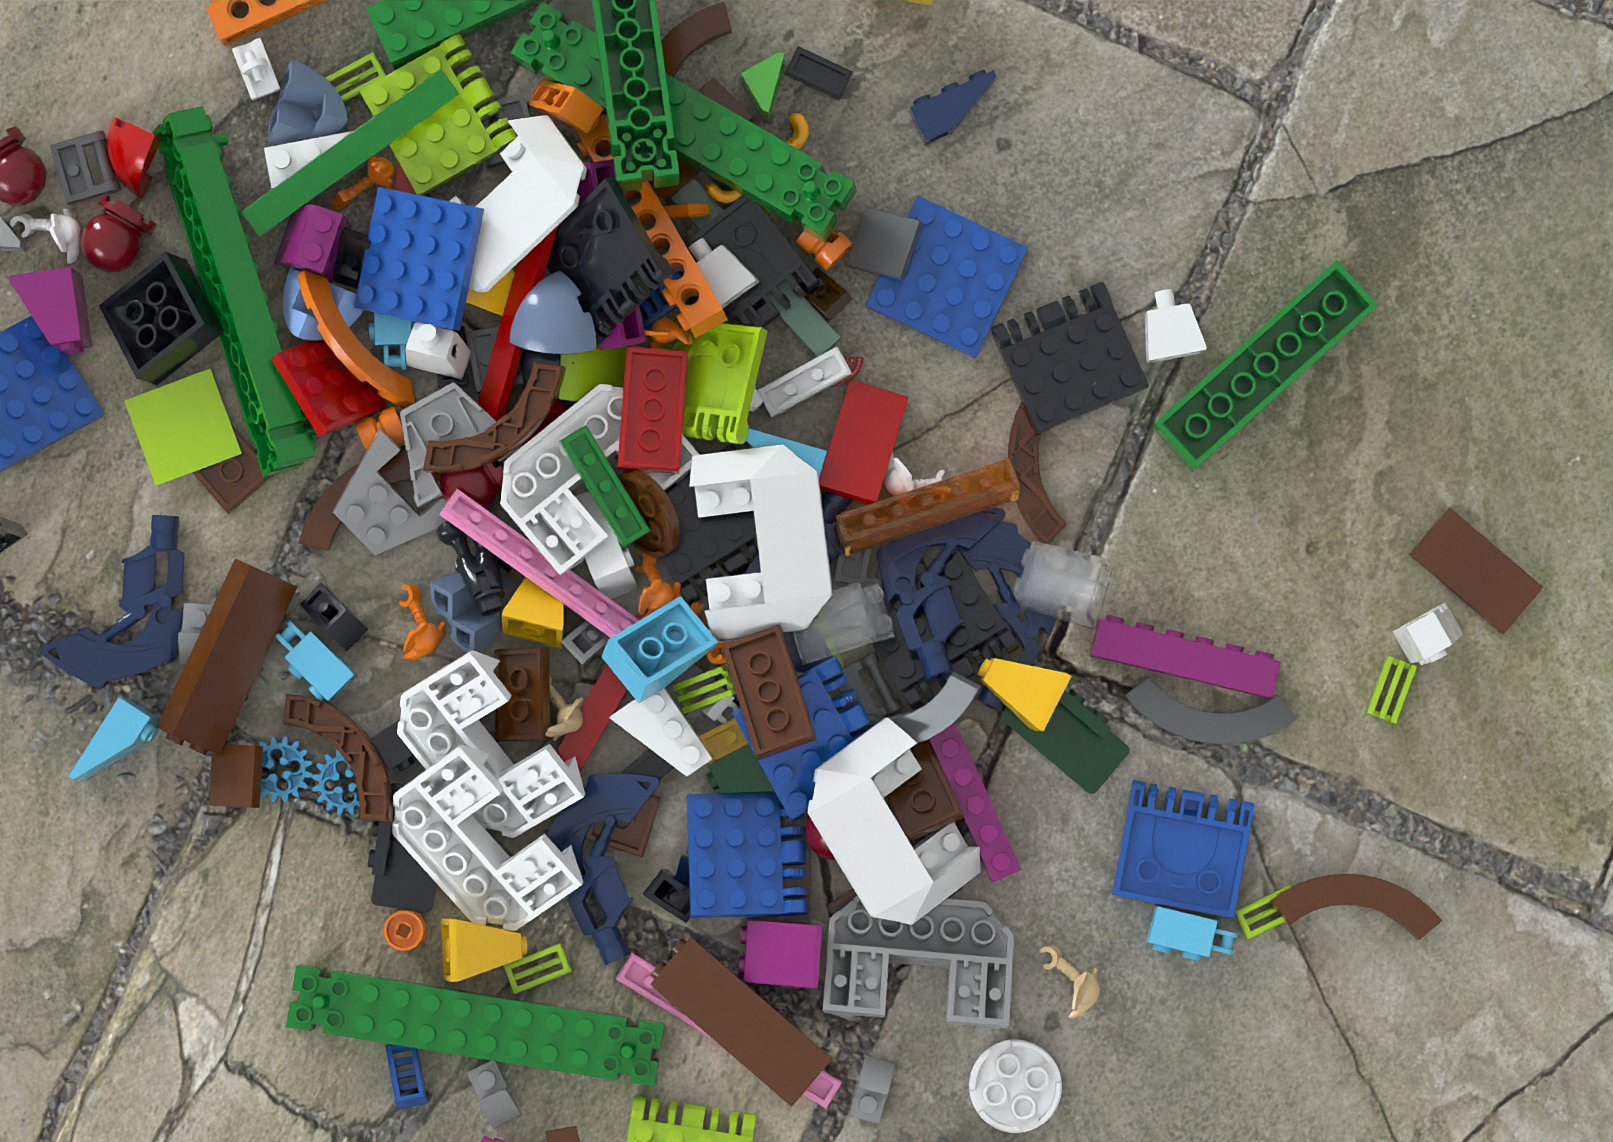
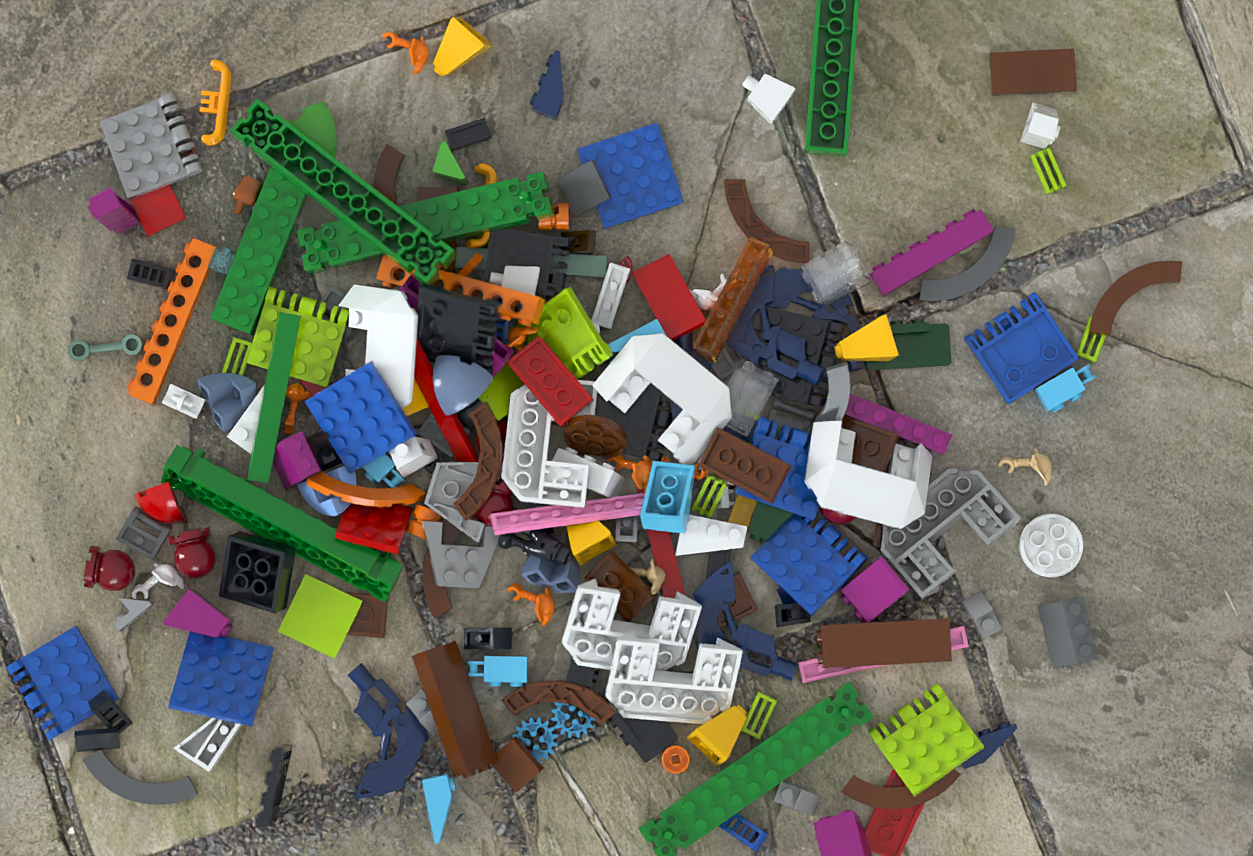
camera: 45 degrees left, 0 degrees up
orange slope [527,79,604,134] -> none
green tile [559,425,650,547] -> none
black hinge [991,282,1149,435] -> none

